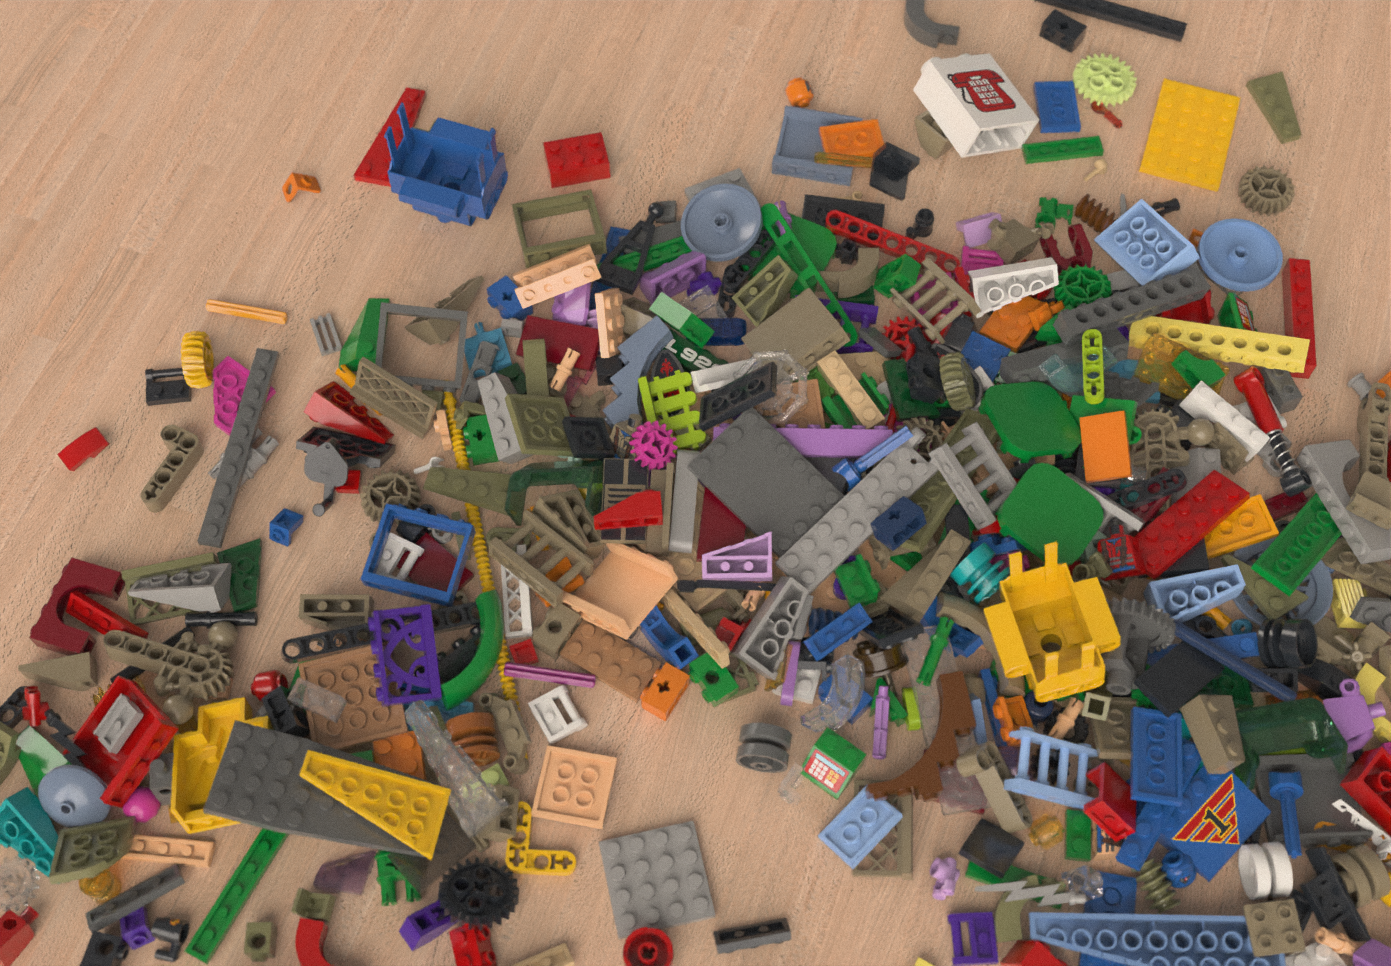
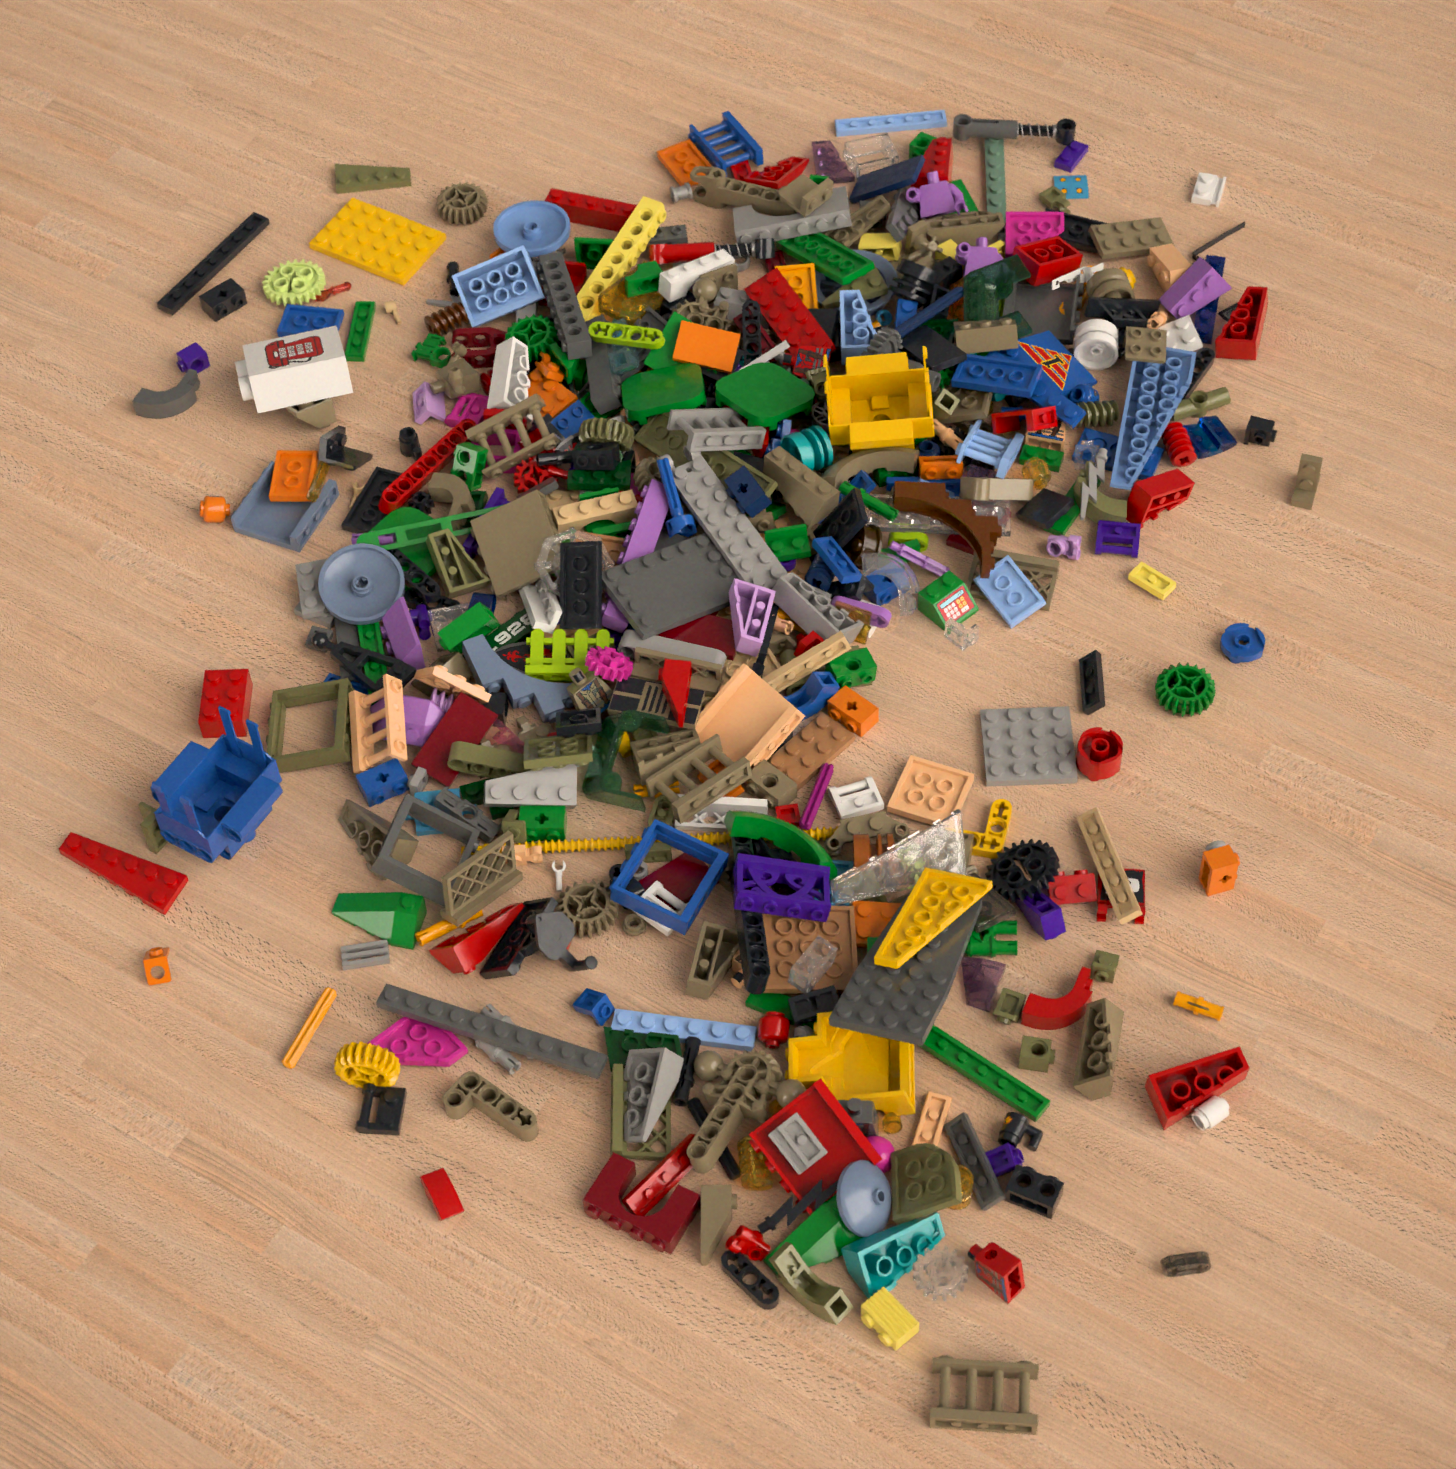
camera: 75 degrees left, 10 degrees down
olive wing [423,467,521,516] -> none
light nougat pin [549,348,580,392] -> none
dark grey wheel [736,723,792,773] -> none
blue piece [1268,771,1304,859] -> none
none -> dark purple brick [176,342,210,374]
none -> light blue plate [611,1009,757,1052]

